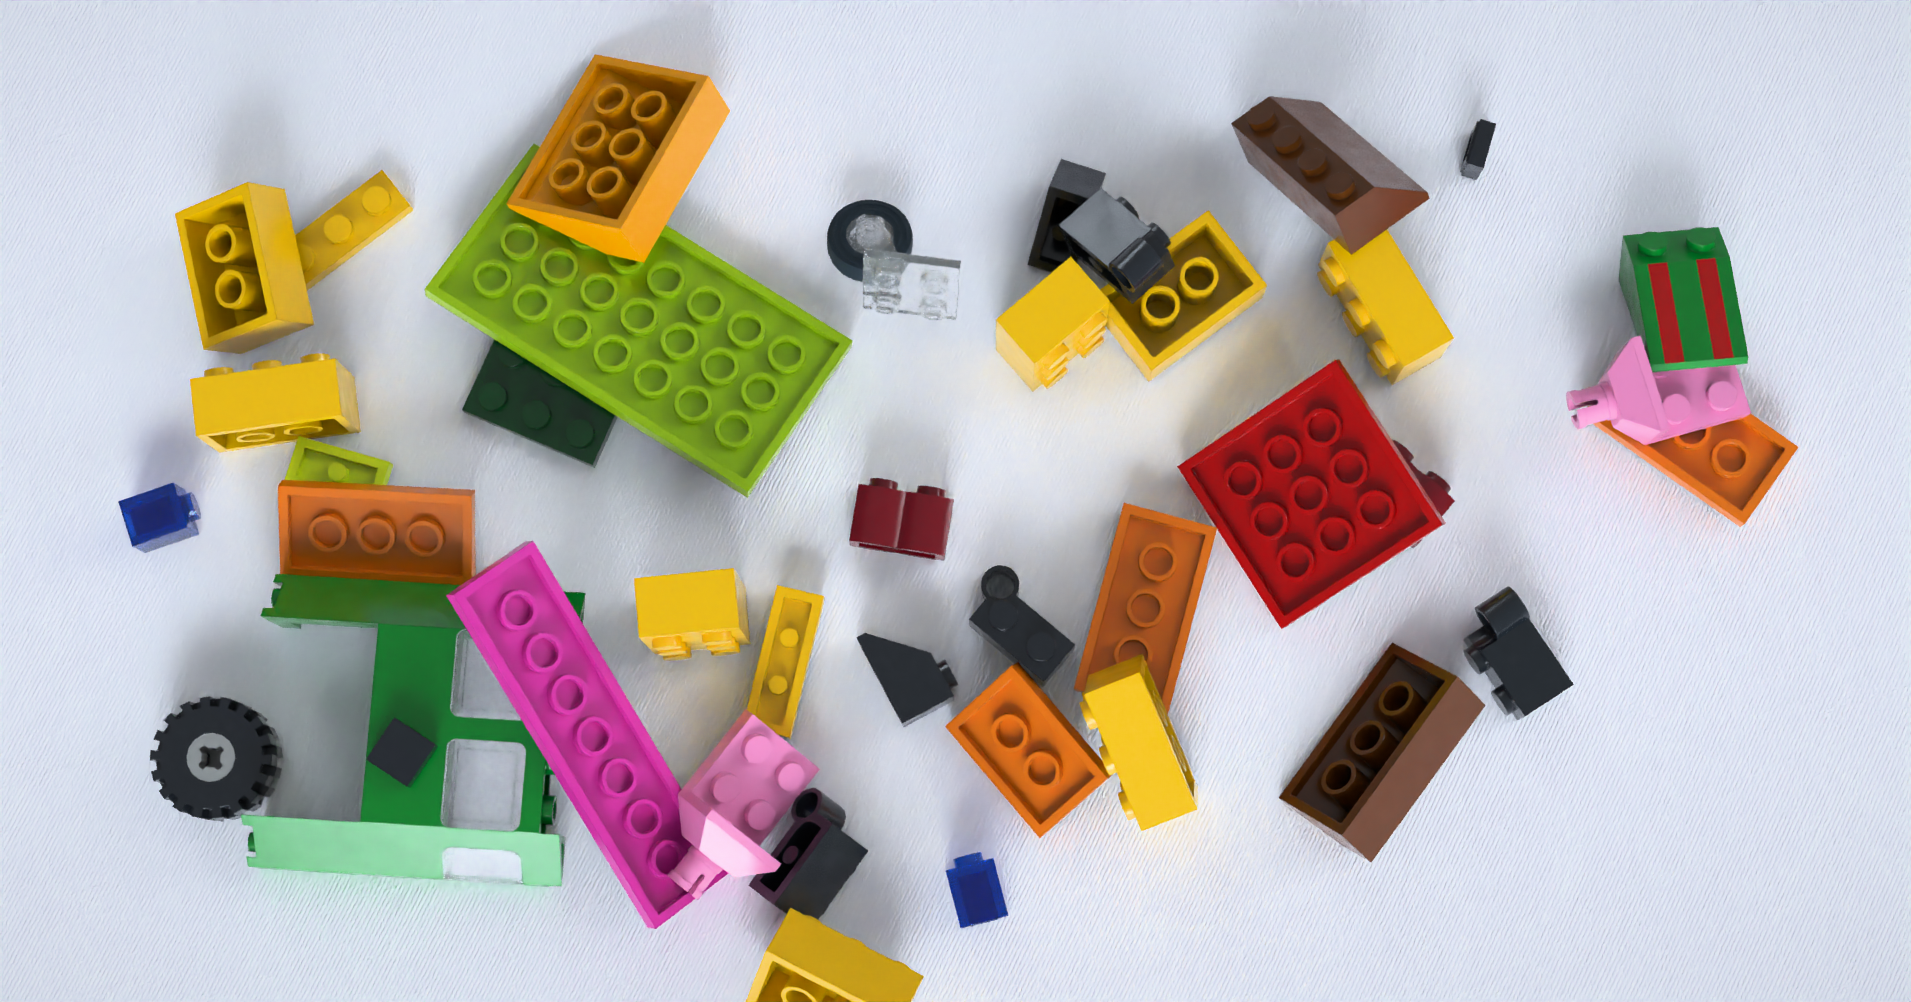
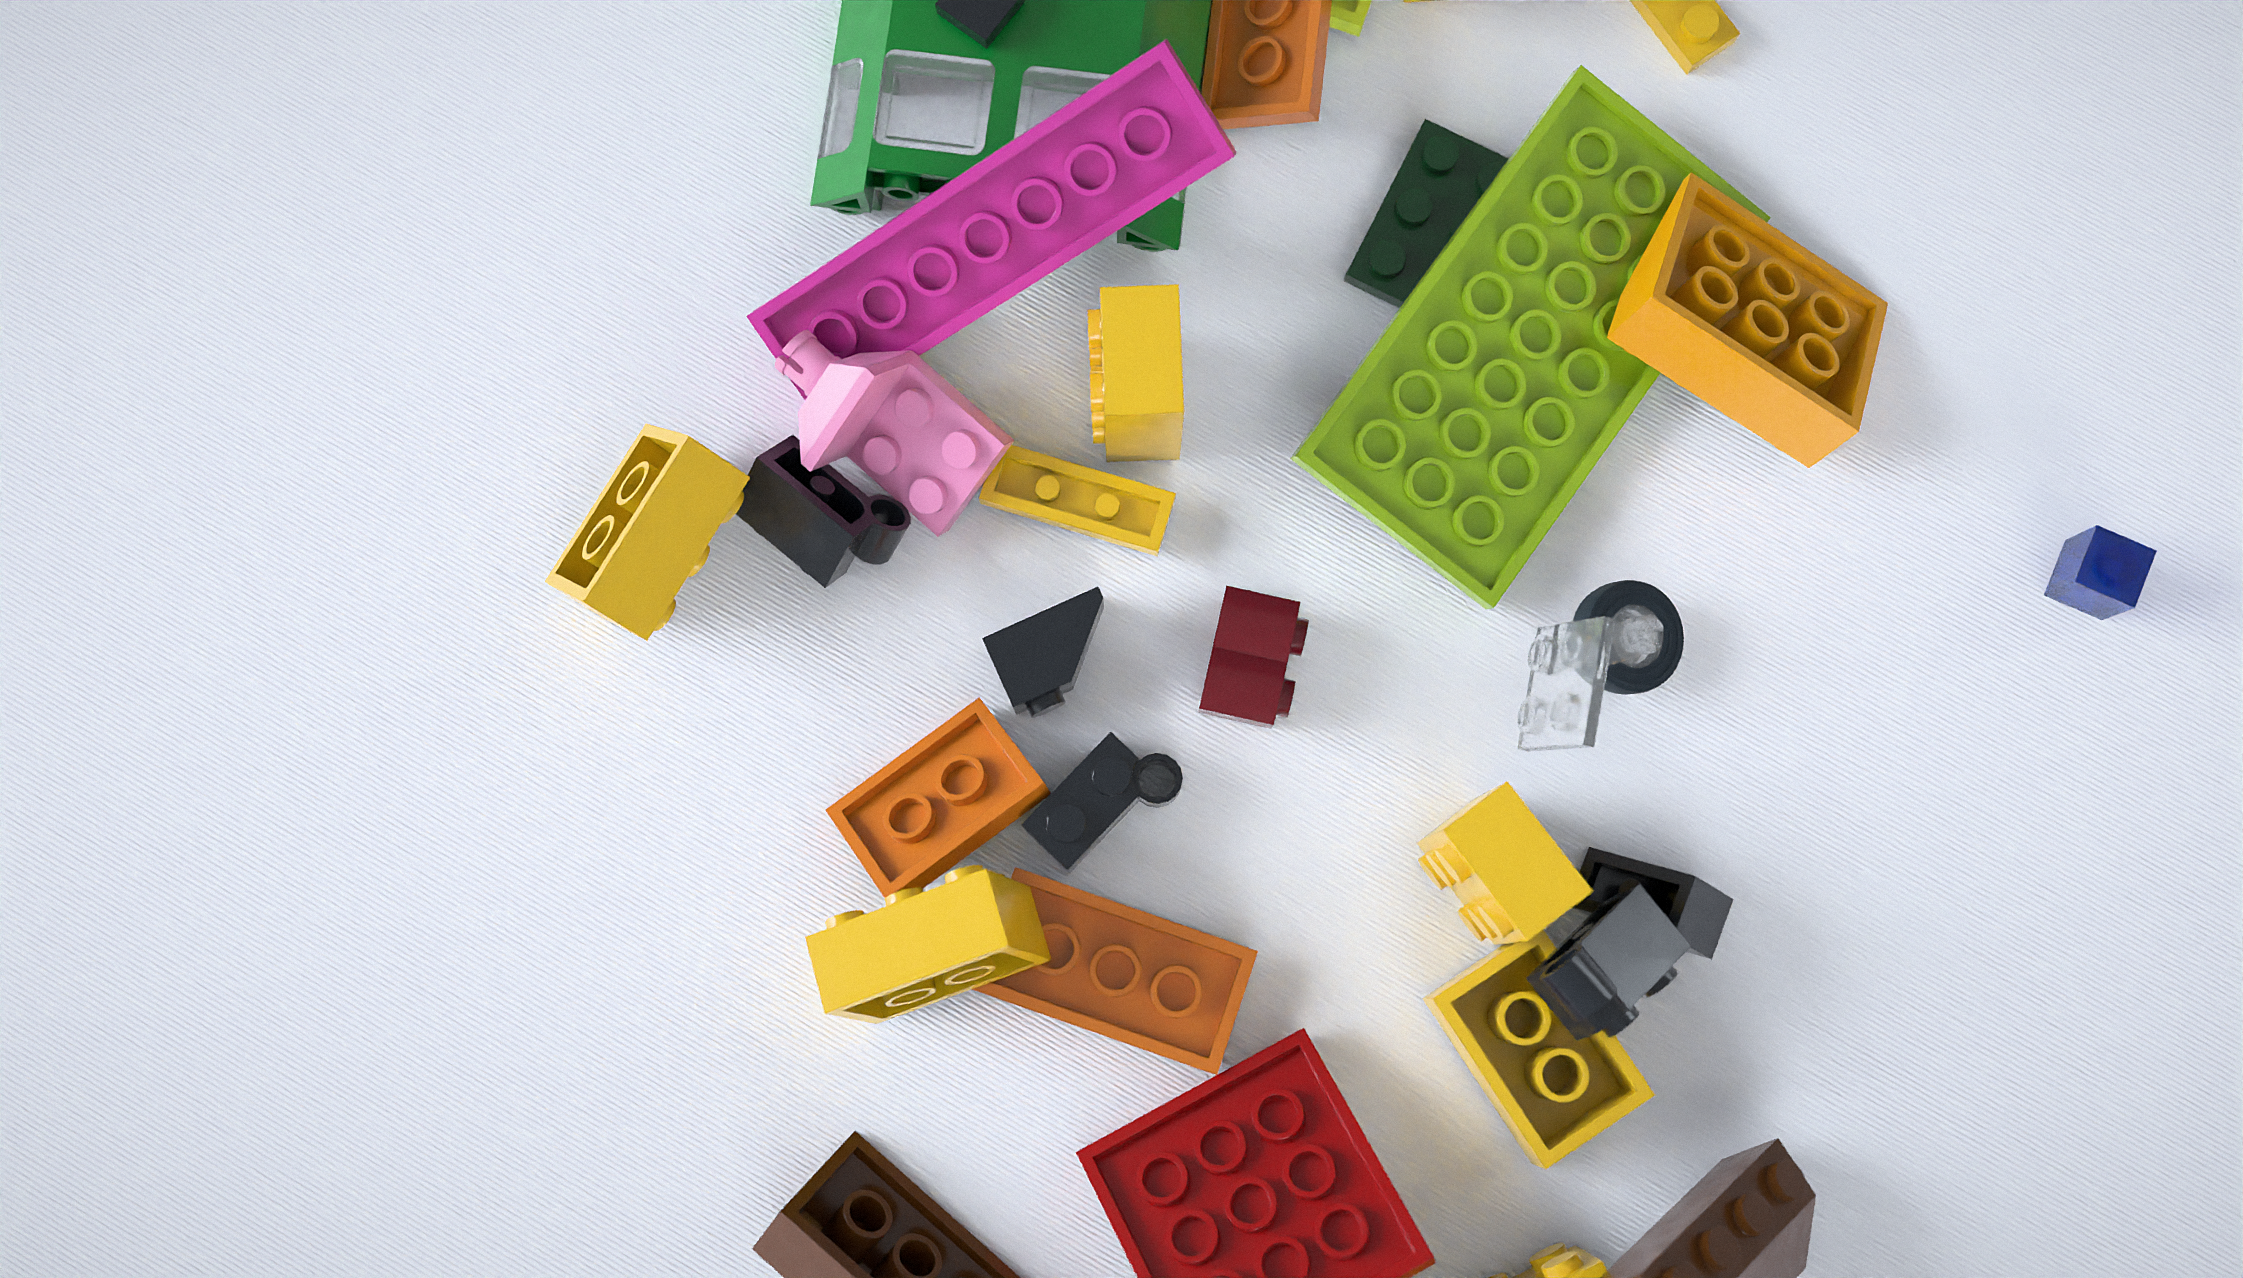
camera: 90 degrees right, 0 degrees up
clear blue brick [946,852,1008,929] -> none

